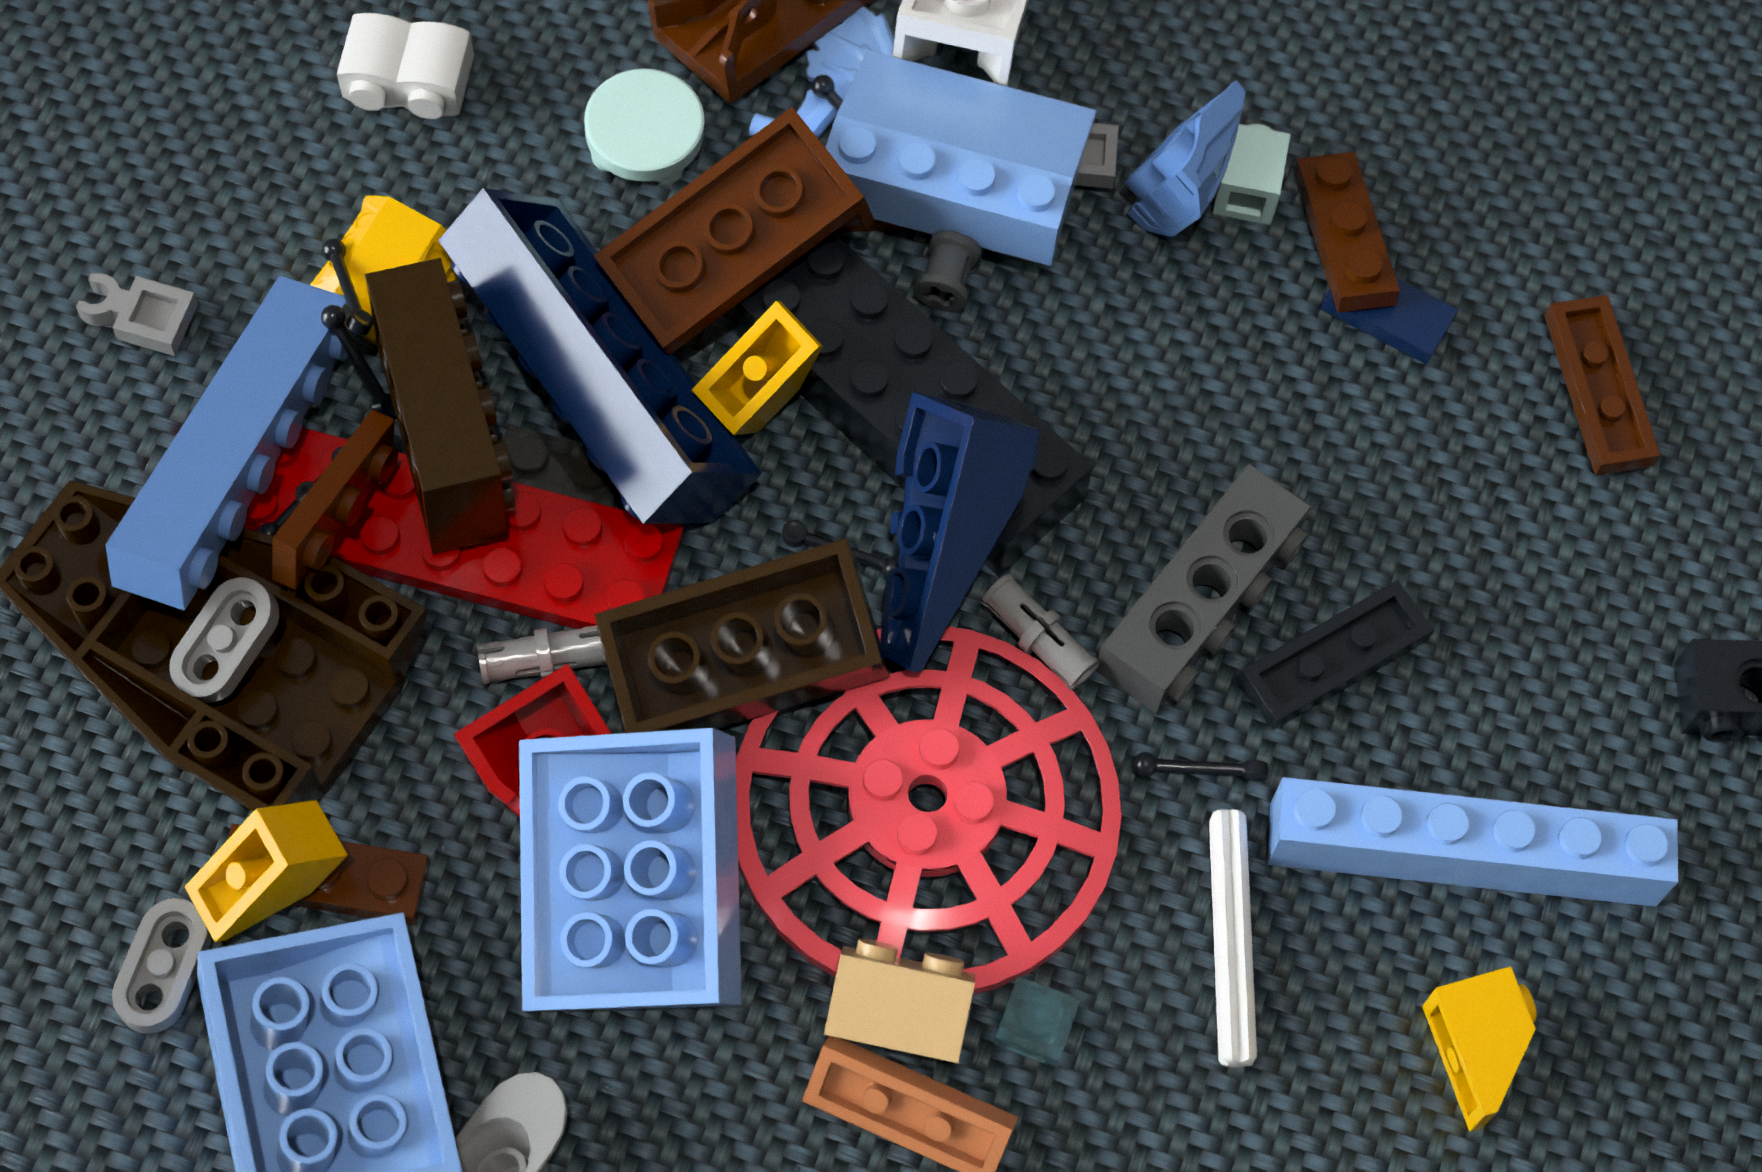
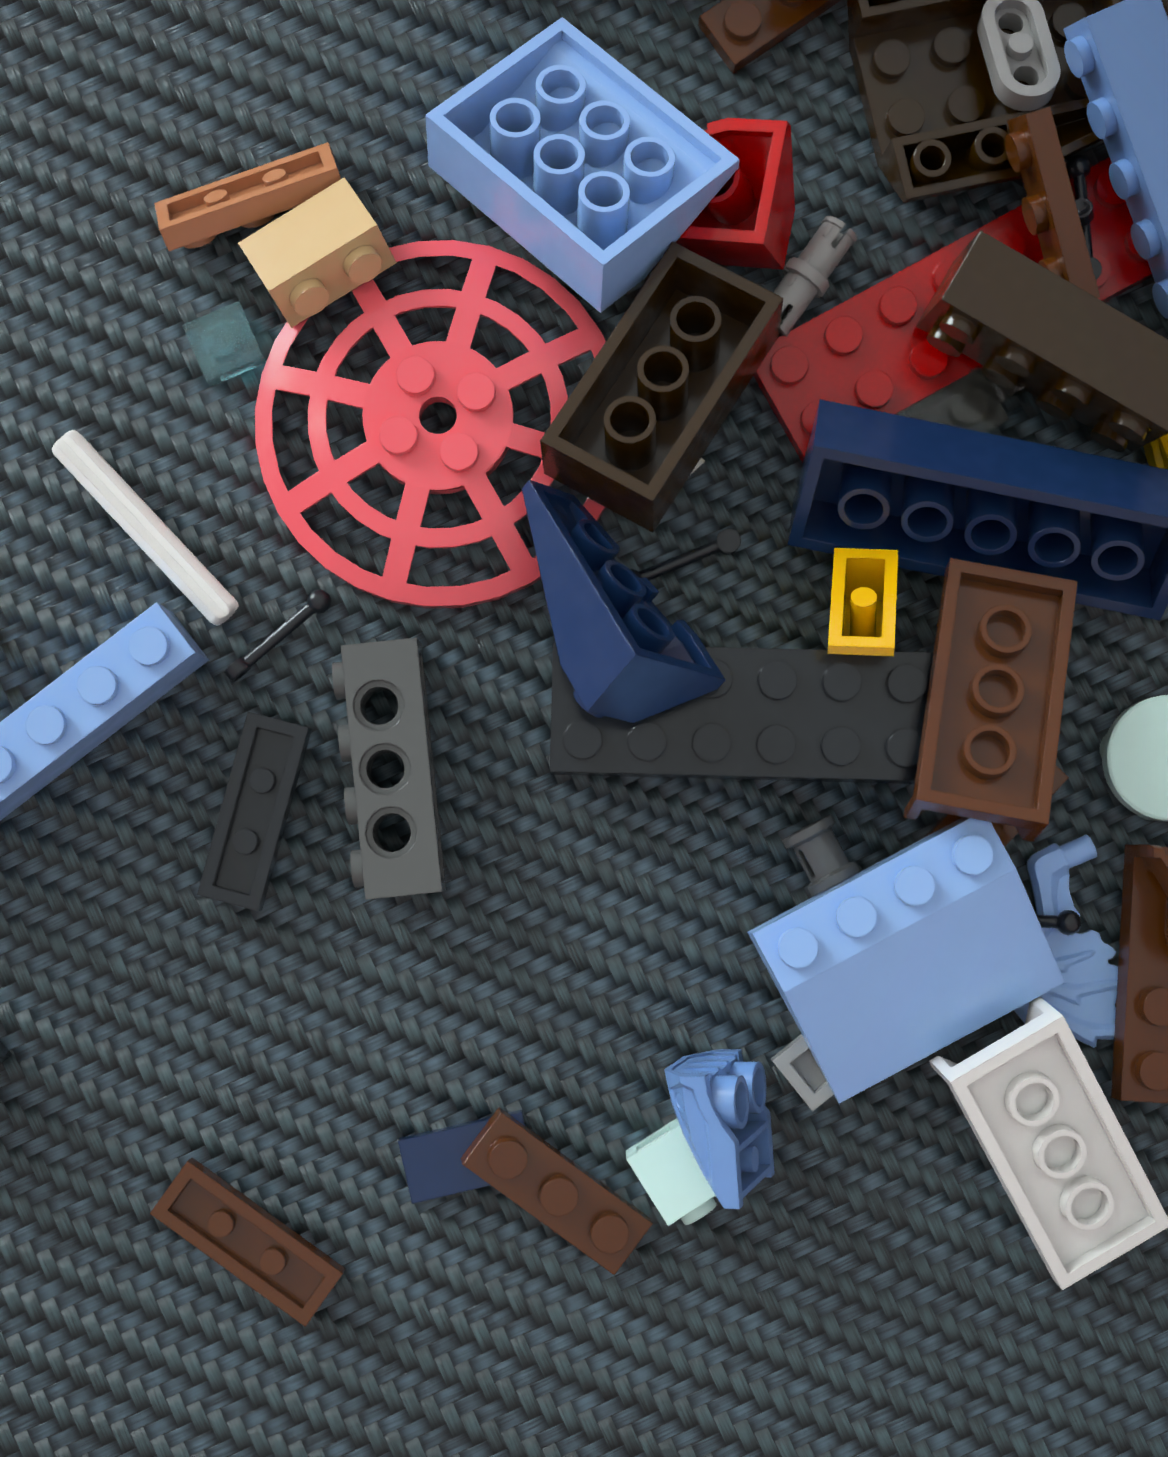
camera: 145 degrees right, 20 degrees up
light grey pin [981,574,1100,691] -> none

